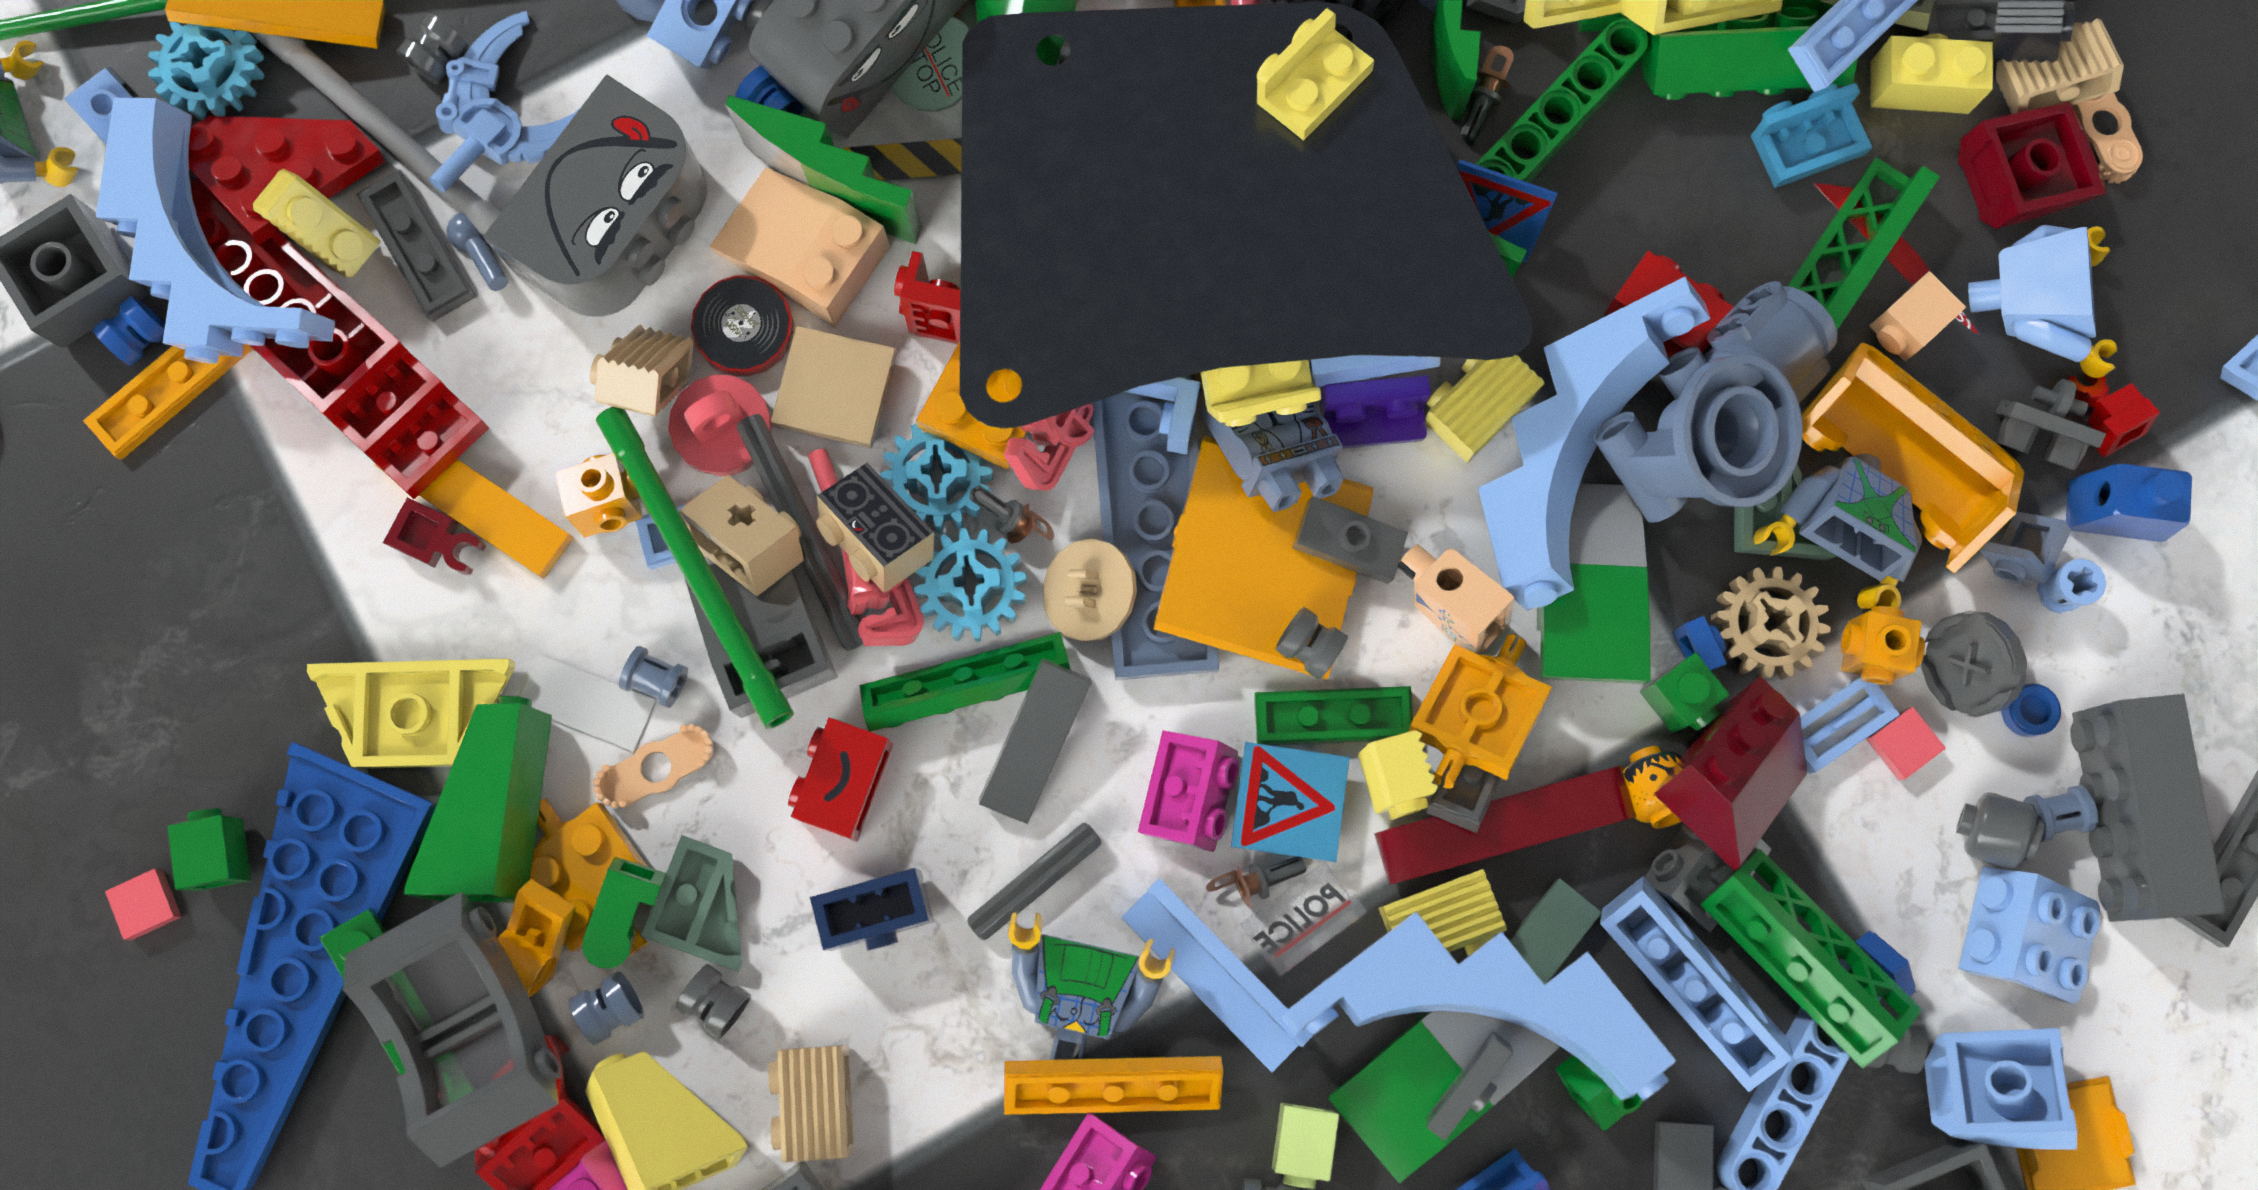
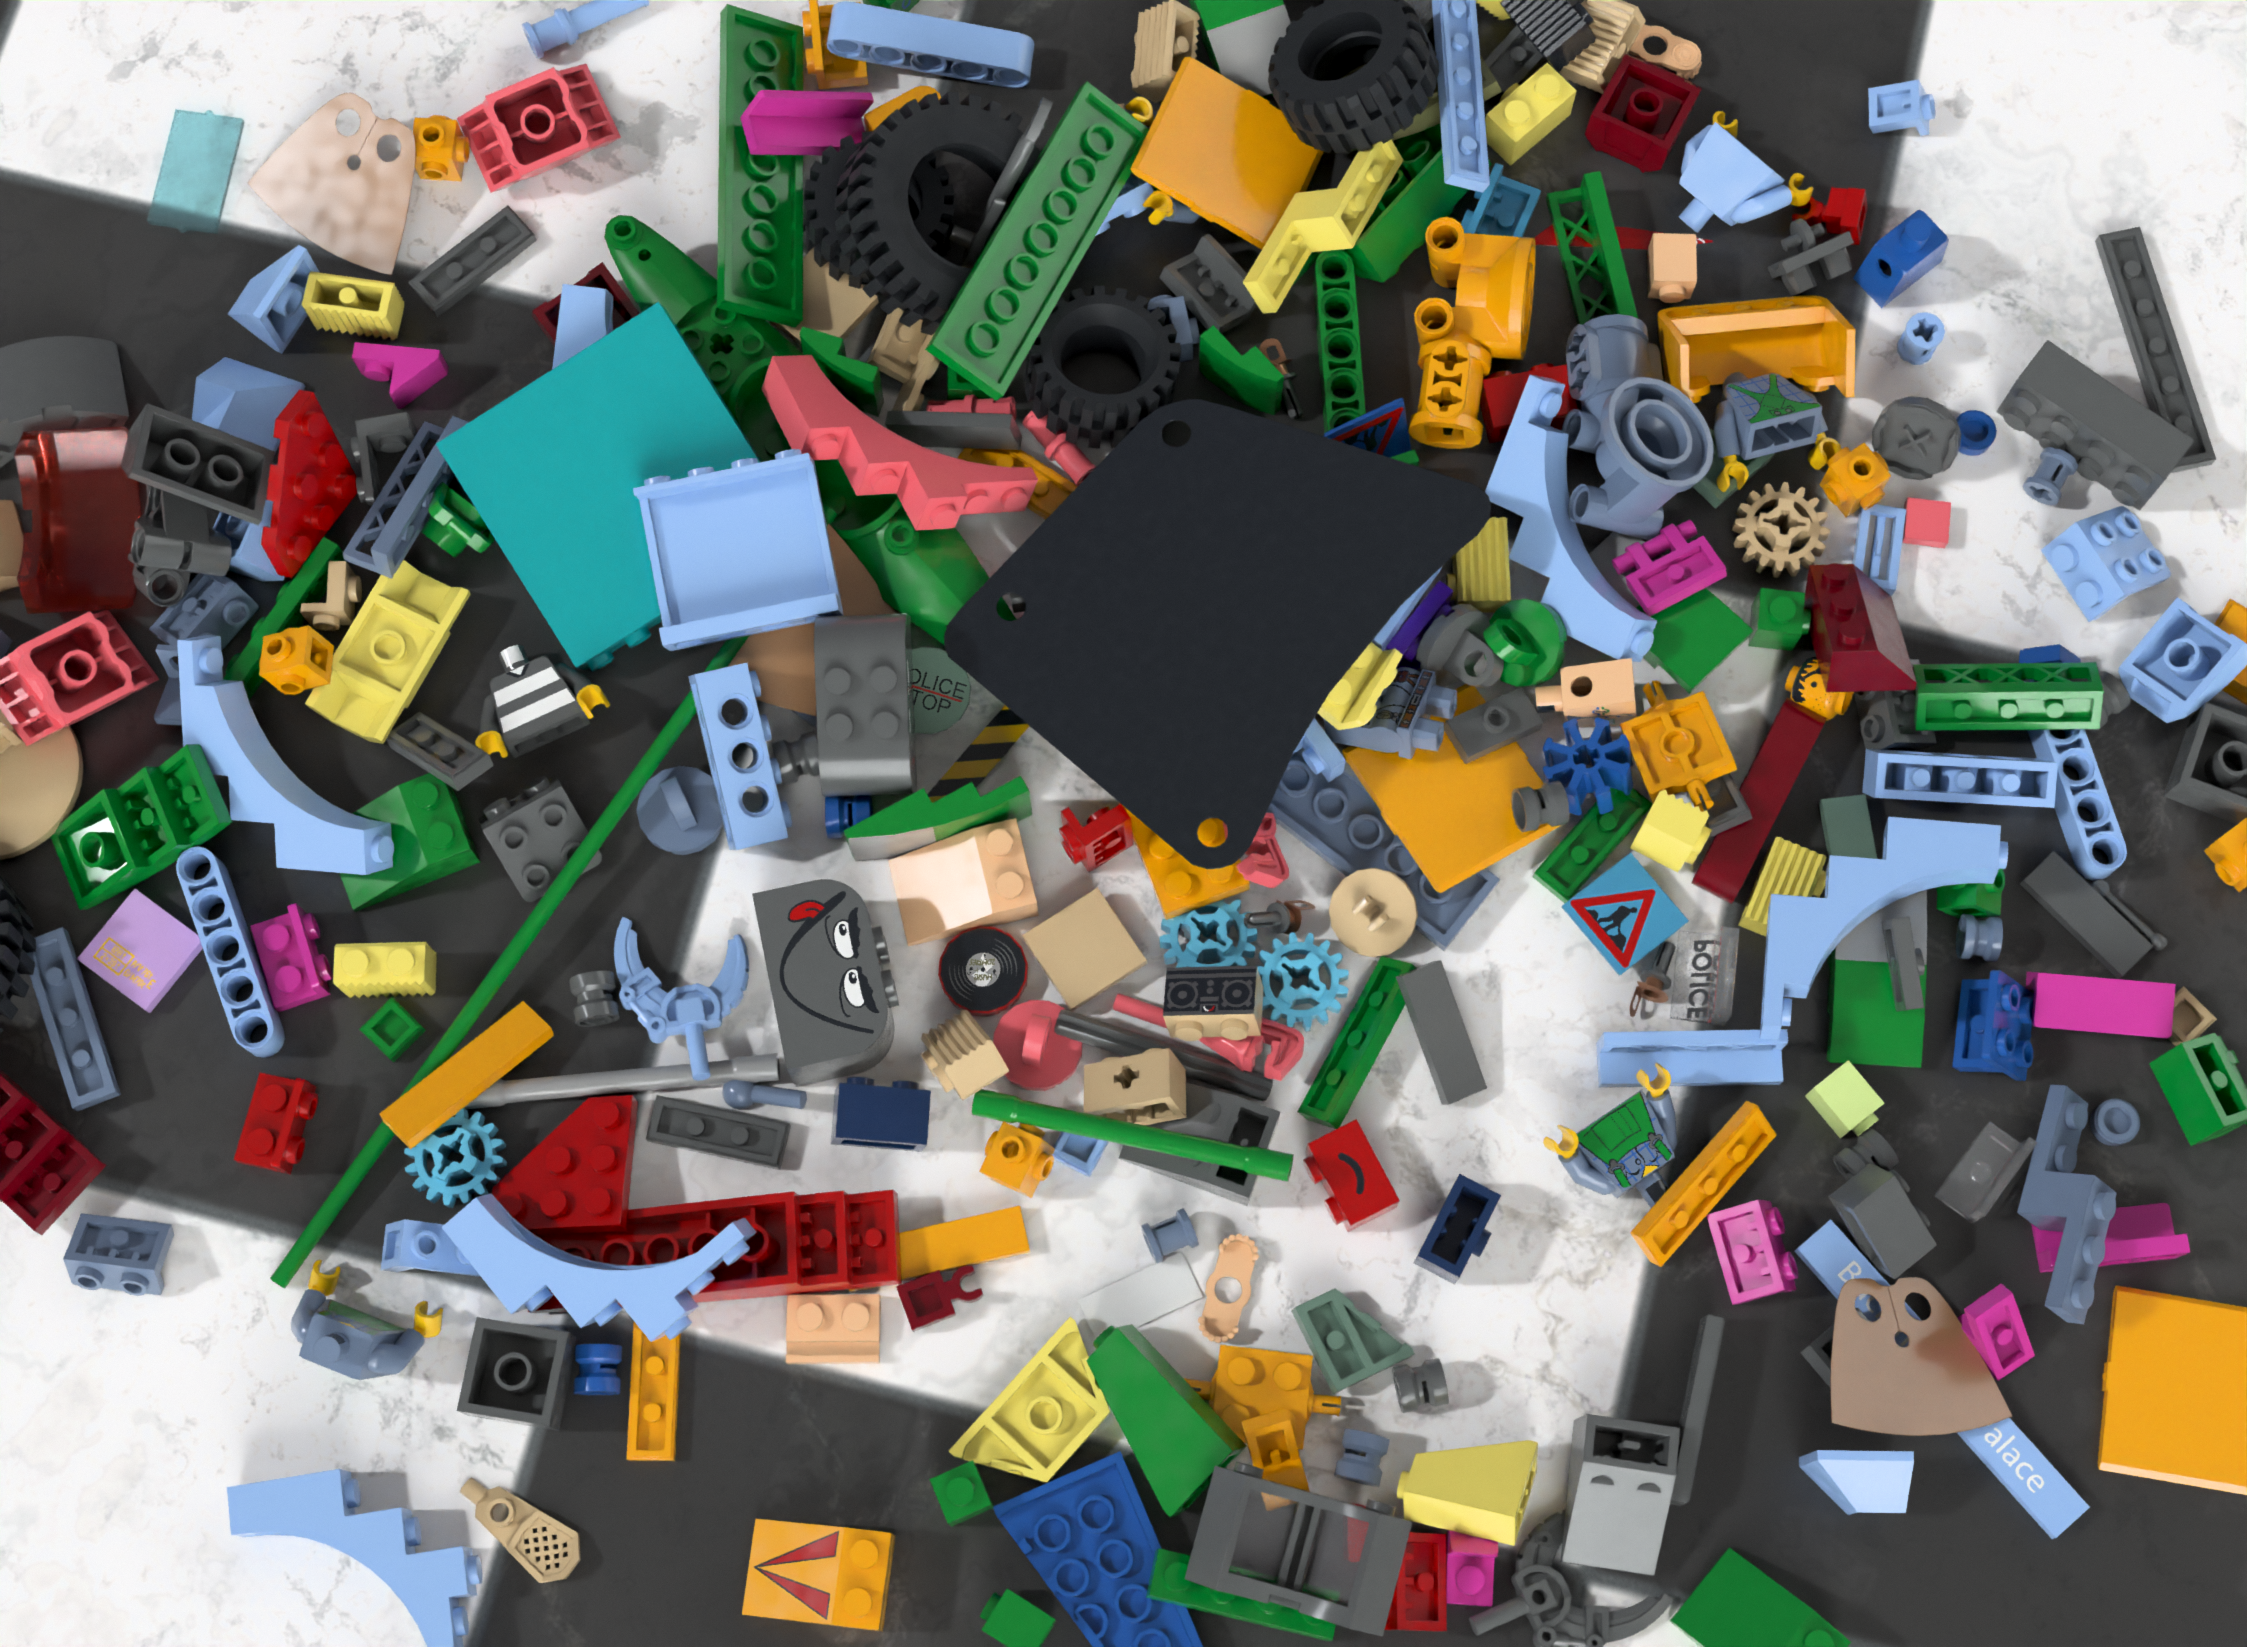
camera: 45 degrees left, 5 degrees down
light yellow brick [253,168,381,278] -> none
green leg [582,857,666,969] -> none
tan brick [768,1044,854,1163] -> none
dark grey axle [967,823,1101,940] -> none
dark pink bracket [1137,730,1239,852] -> none
light yellow bracket [1257,8,1374,140] -> none
blue plate [1672,616,1727,672] -> none
dark grey head [1956,792,2045,869] -> none
sand blue bracket [1980,512,2072,584] -> none
none -> light orange slope [742,1519,896,1632]
none -> light nougat plate [786,1294,881,1364]
none -> dark blue brick [831,1077,931,1152]
none -> green brick [929,1460,993,1527]
none -> light orange piece [1408,217,1536,449]
none -> dark grey tile [1416,604,1504,688]
none -> green tile [1483,599,1567,687]
none -> blue gear [1543,717,1633,816]
none -> dark pink plate [1612,519,1727,616]
none -> sand blue wheel [1956,914,2003,962]

